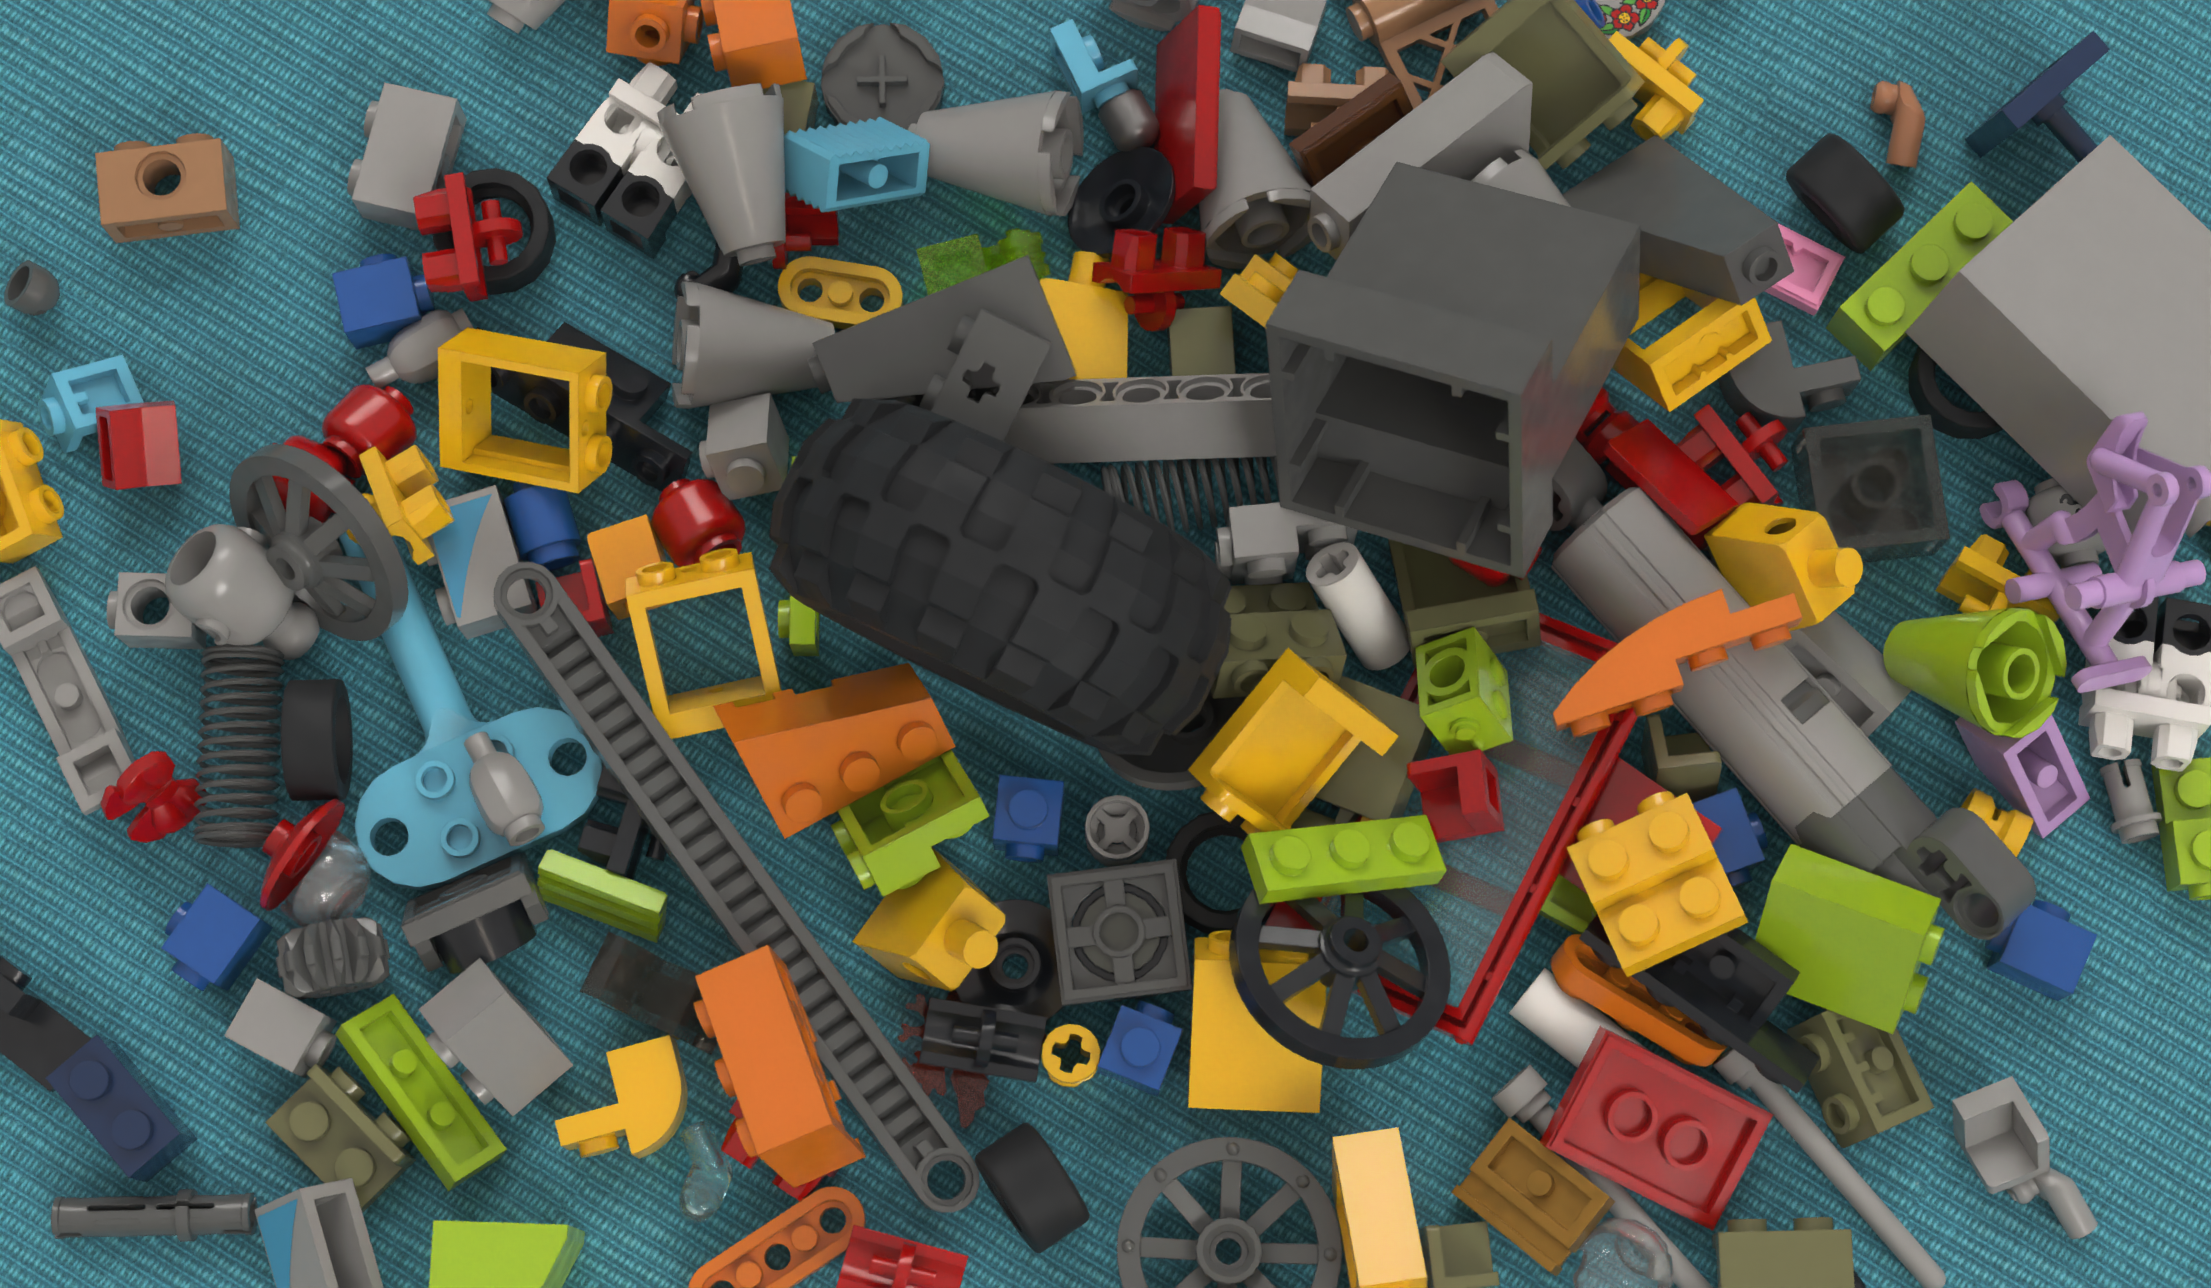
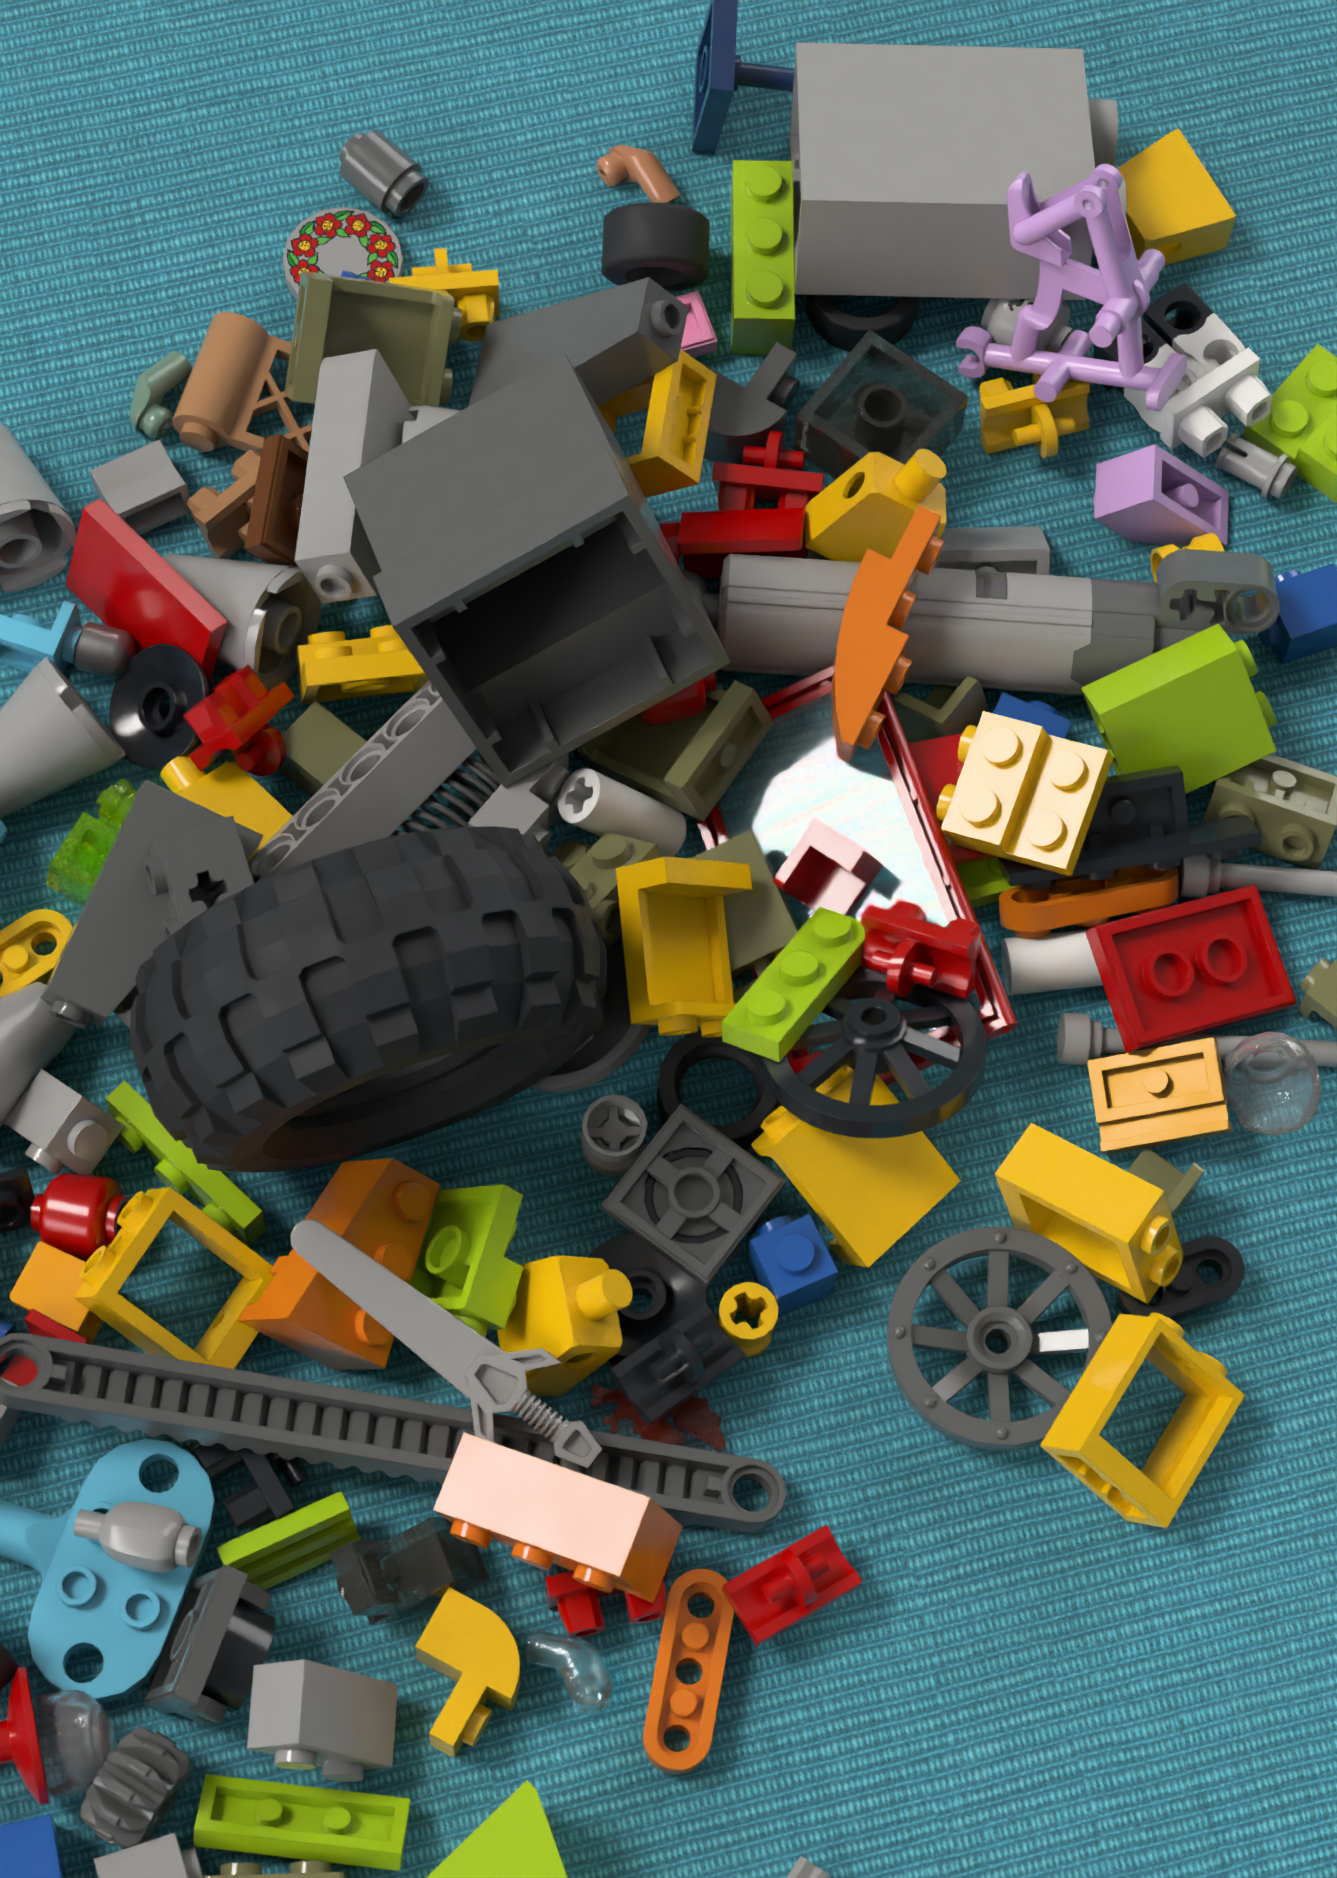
camera: 50 degrees left, 10 degrees down
black tyre [975,1123,1090,1253] -> none
blue brick [993,775,1065,863] -> none
lime head [1415,627,1513,755] -> none
lime cone [1883,607,2067,738] -> none
none -> light grey sword [290,1219,602,1468]
none -> red hips [861,899,981,999]

